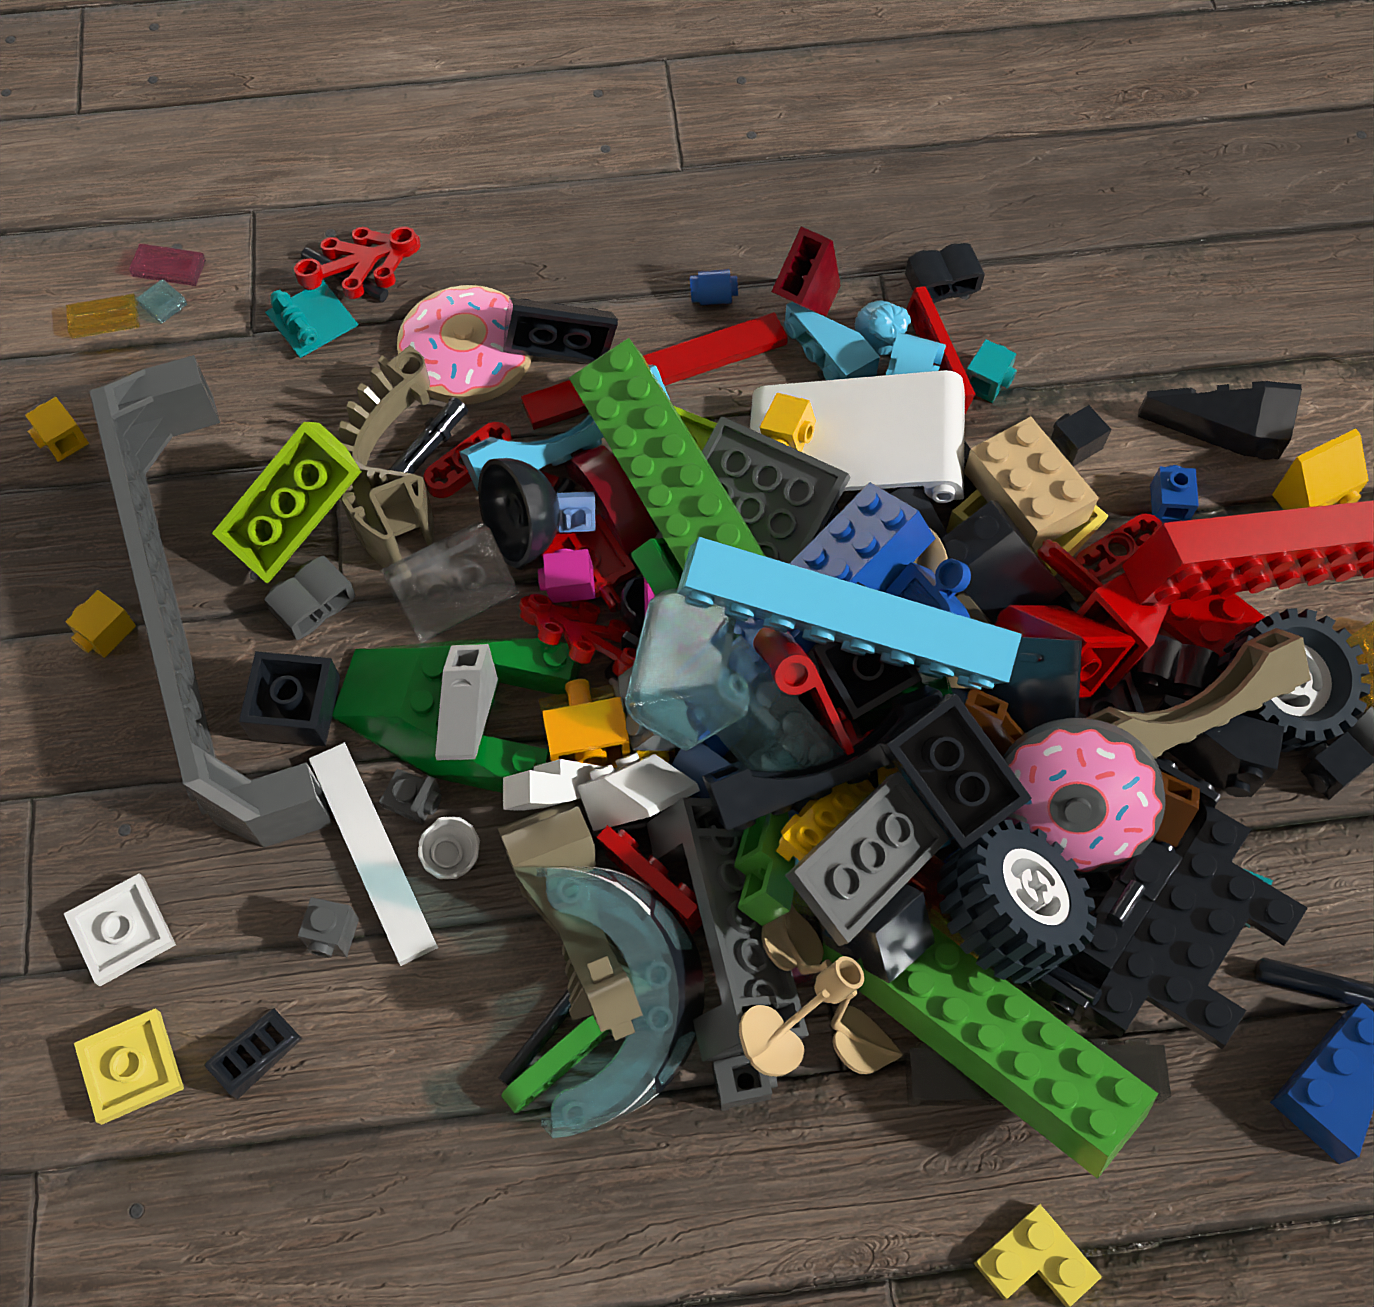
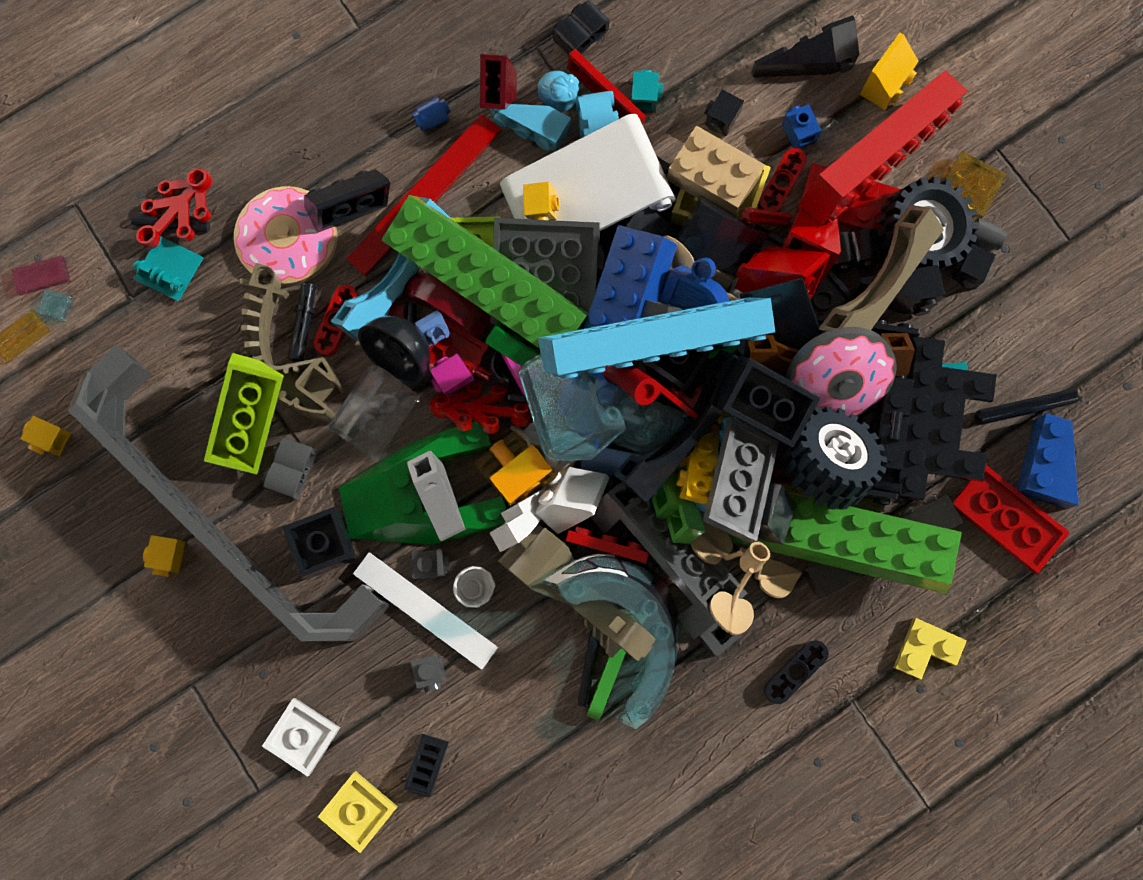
camera: 25 degrees left, 15 degrees up
none -> black beam [764,641,829,704]
none -> red plate [950,465,1070,574]

